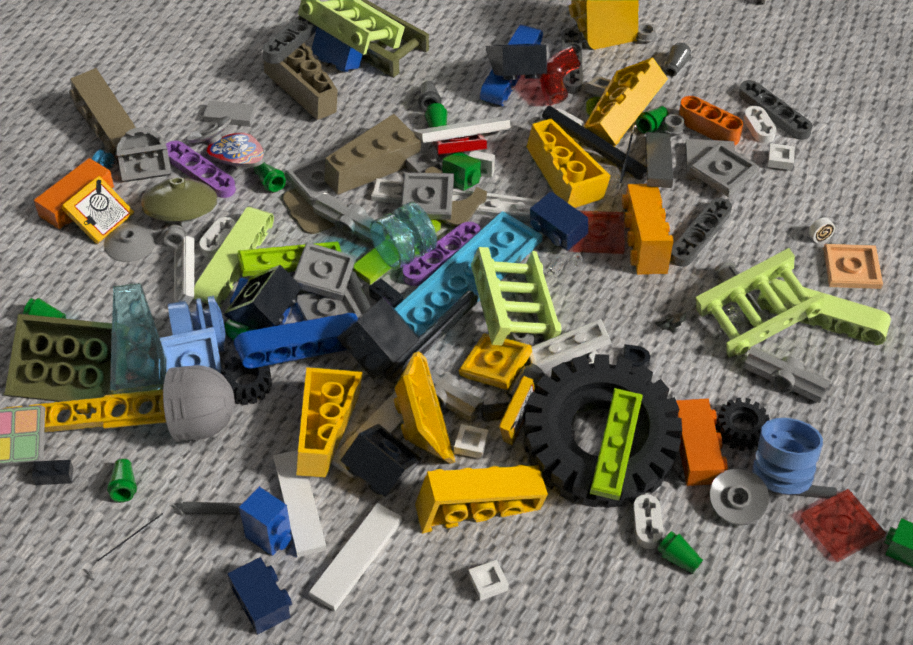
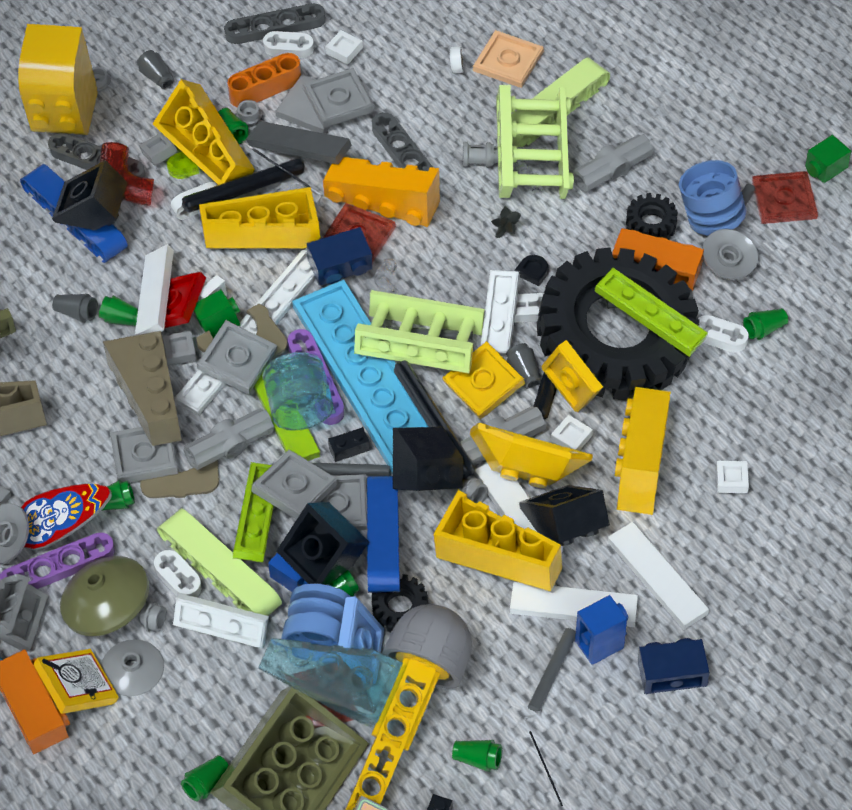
camera: 65 degrees left, 5 degrees up
none -> light grey plate [460,478,488,503]

